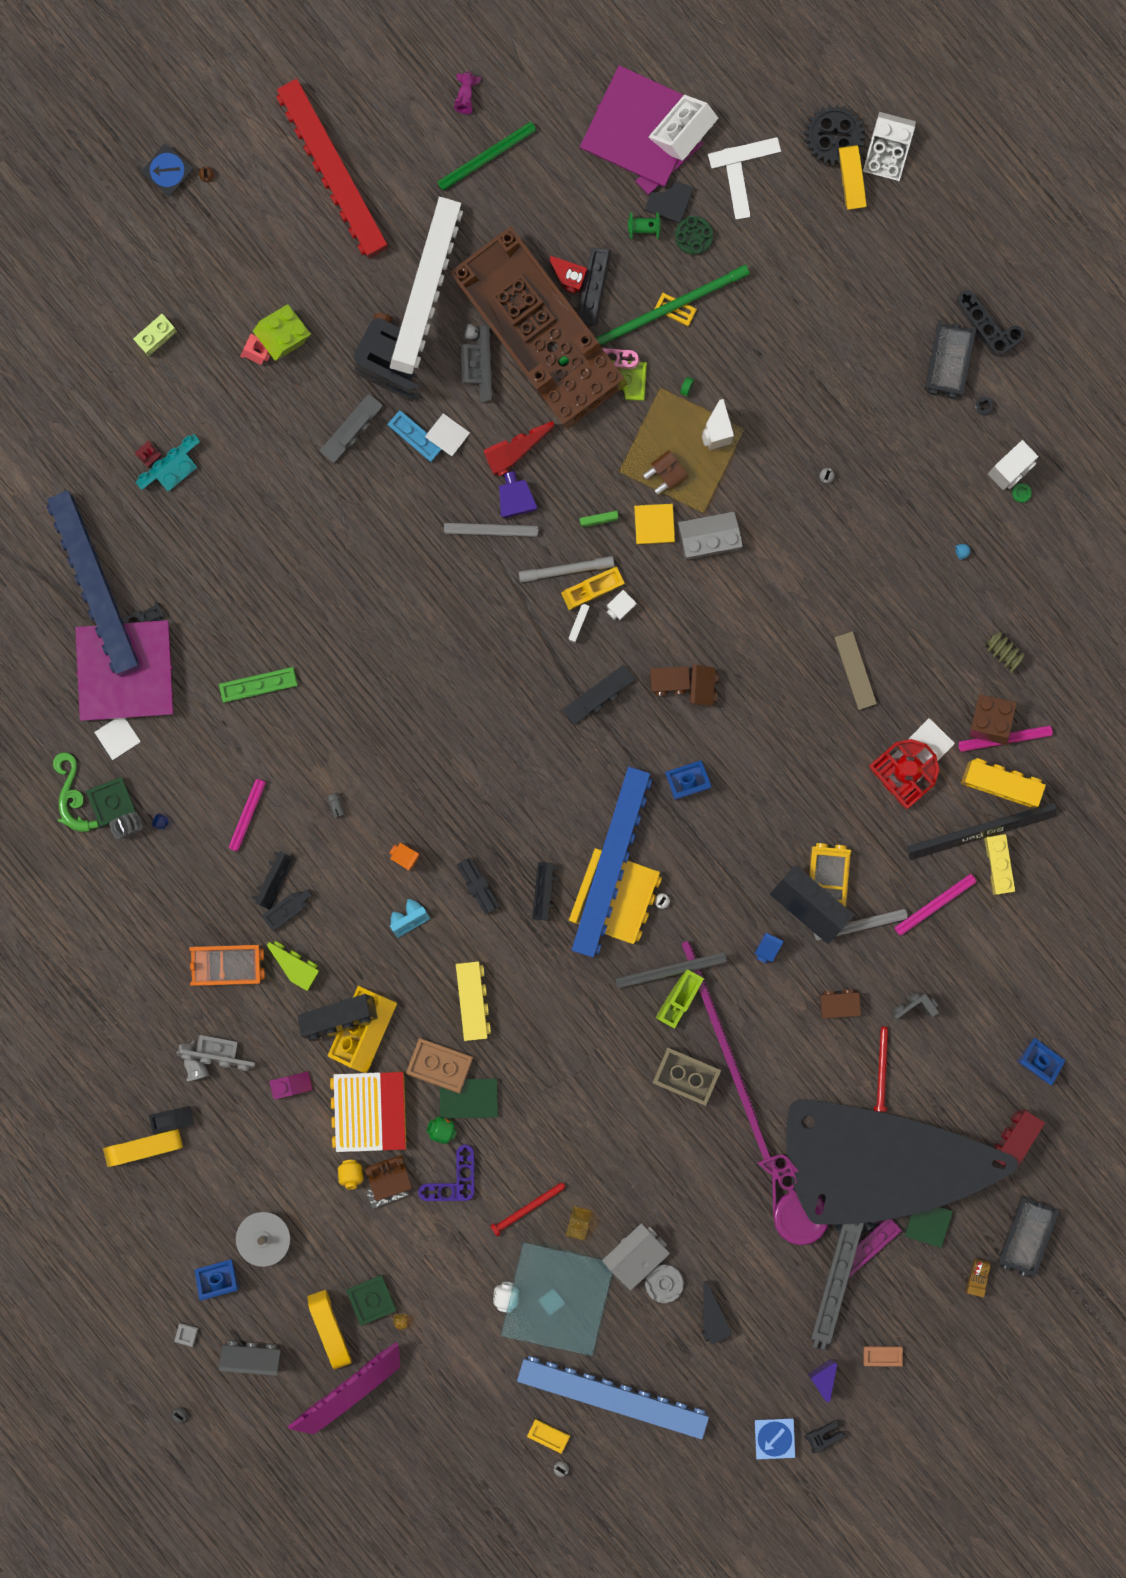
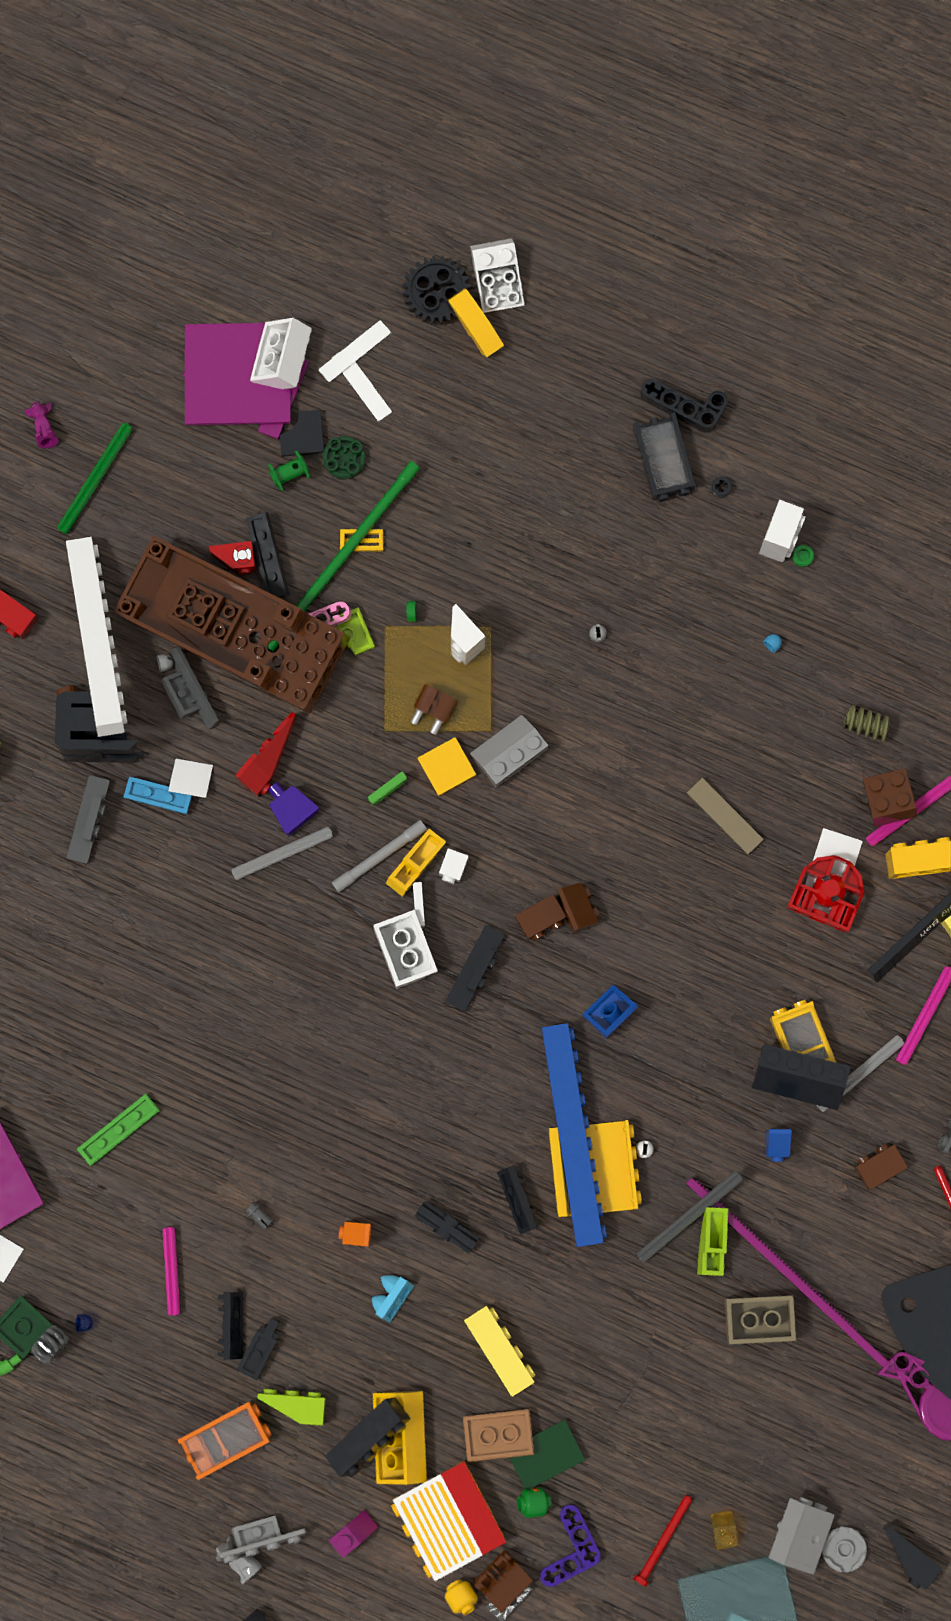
camera: 25 degrees left, 5 degrees down
none -> white slope [373,910,438,989]

